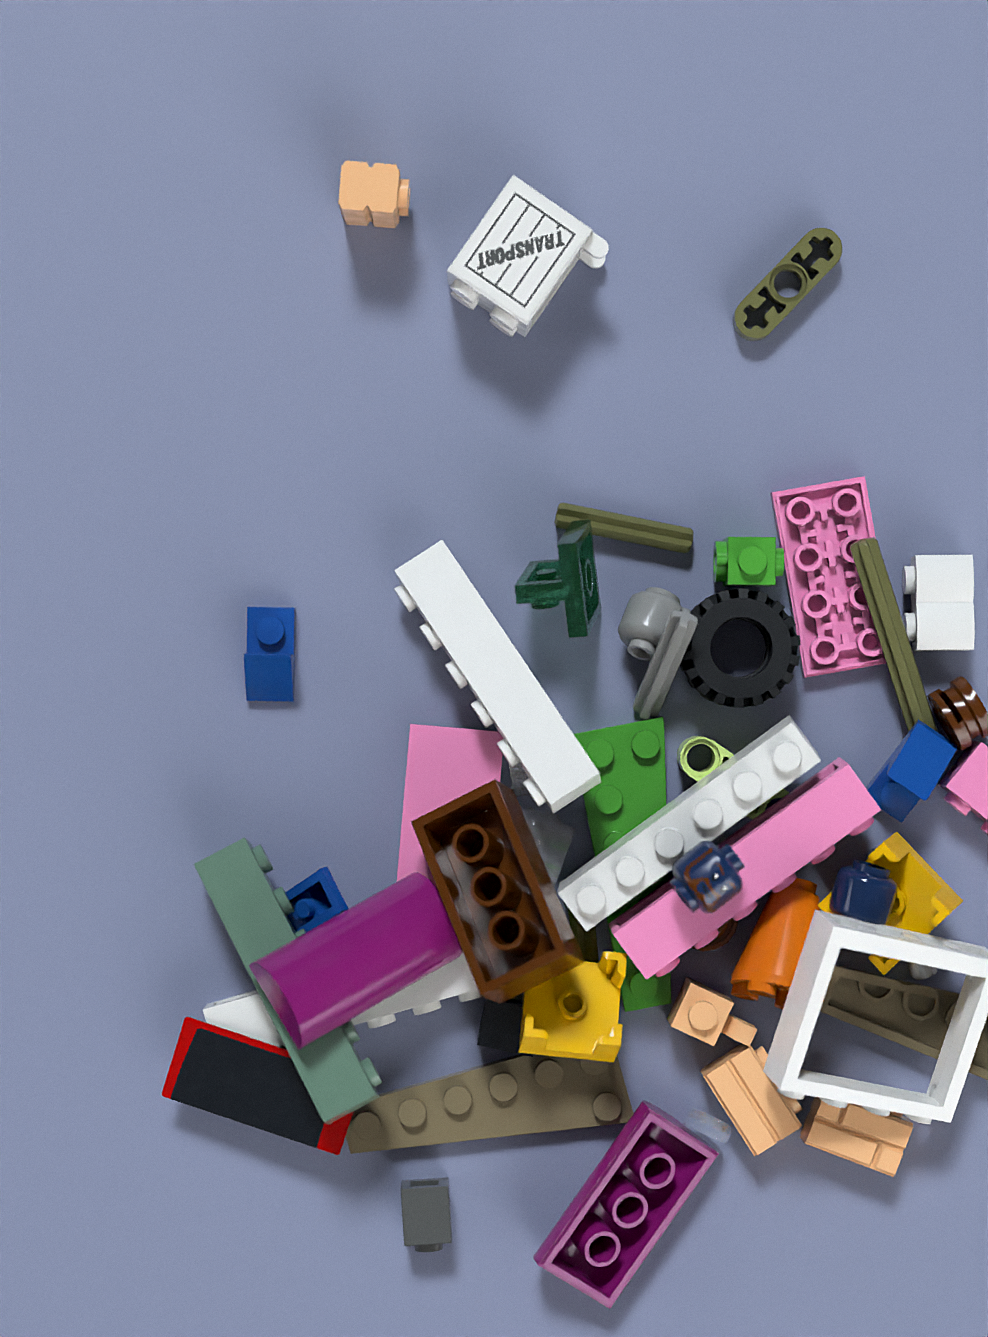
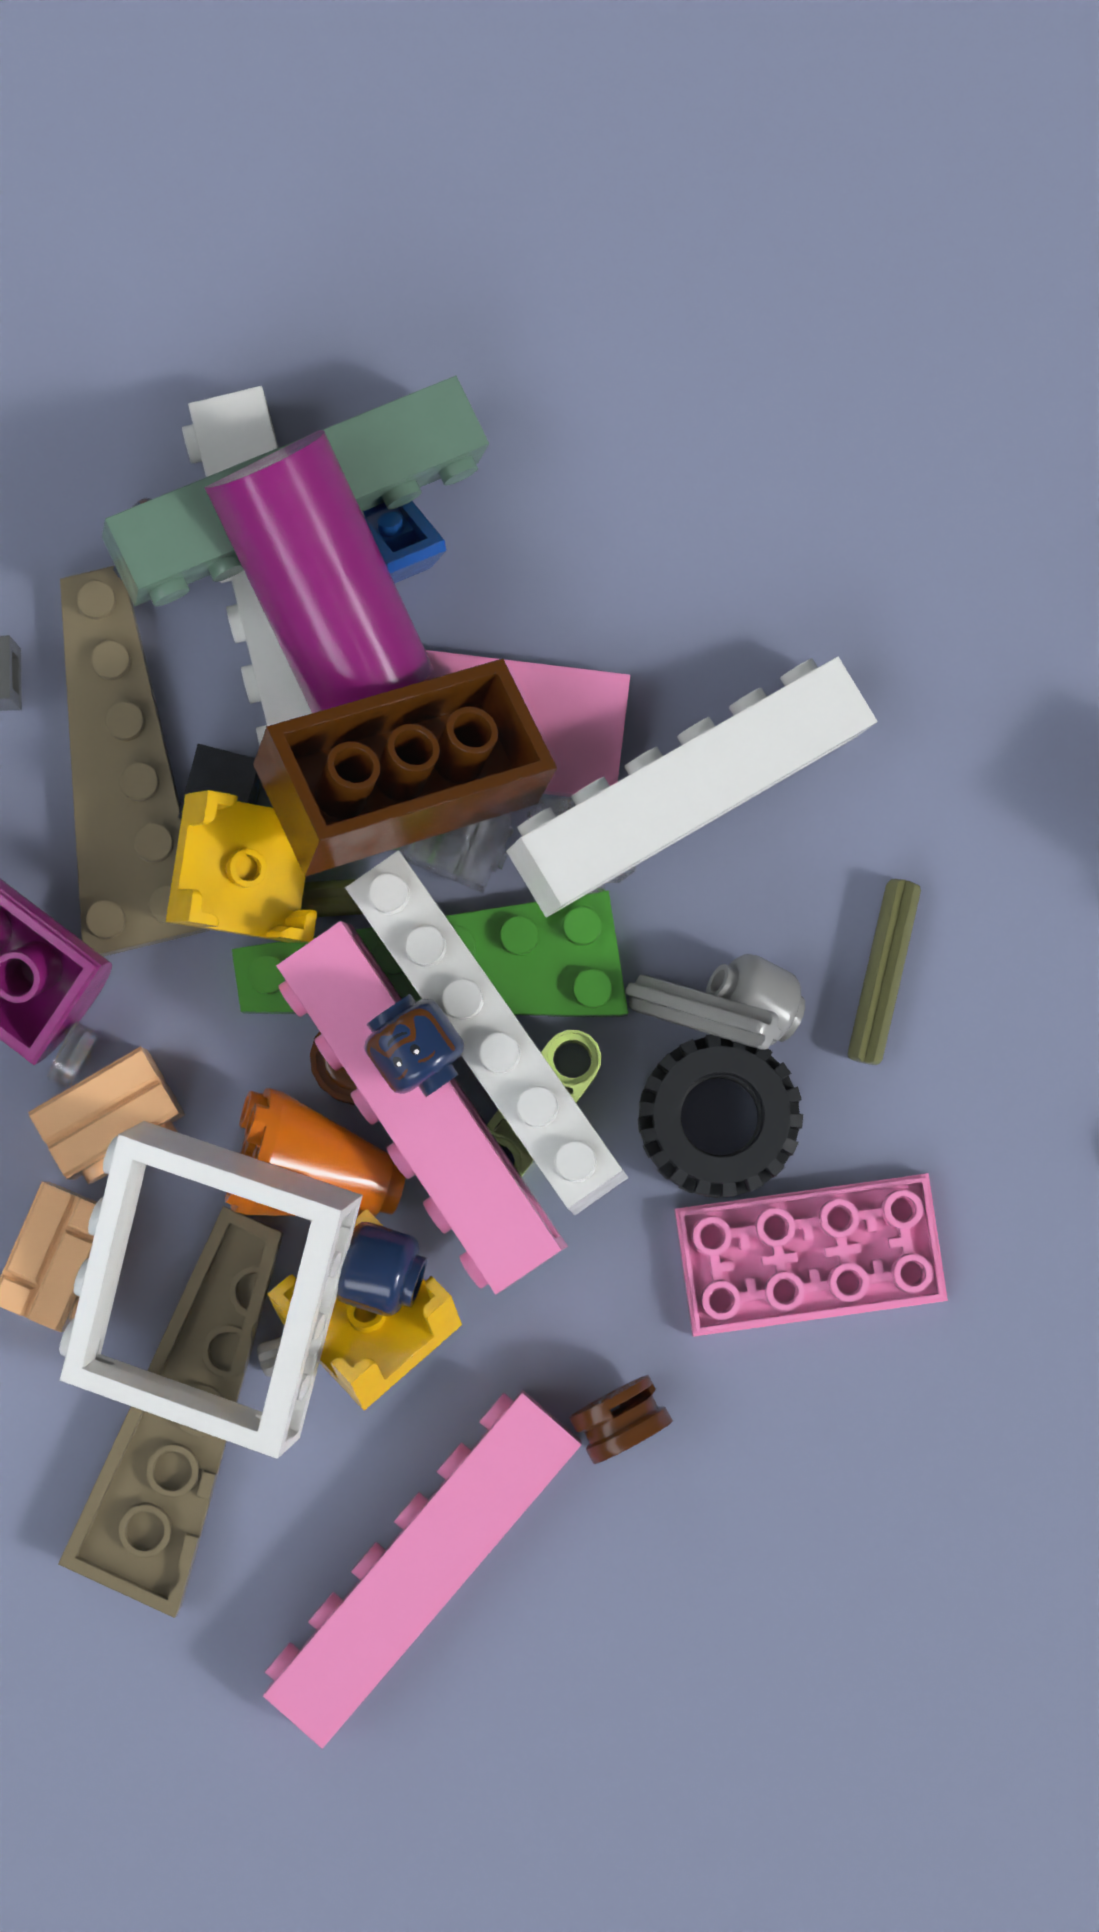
camera: 90 degrees right, 5 degrees down
black sticker [162,1017,354,1155] -> none
blue slope [244,607,296,702] -> none
clear green bracket [514,519,602,638] -> none
light nougat brick [667,977,758,1047] -> none
bright green brick [713,537,784,587] -> none
olive axle [850,537,938,732] -> none
blue slope [866,719,958,823] -> none
white brick [902,555,975,651] -> none

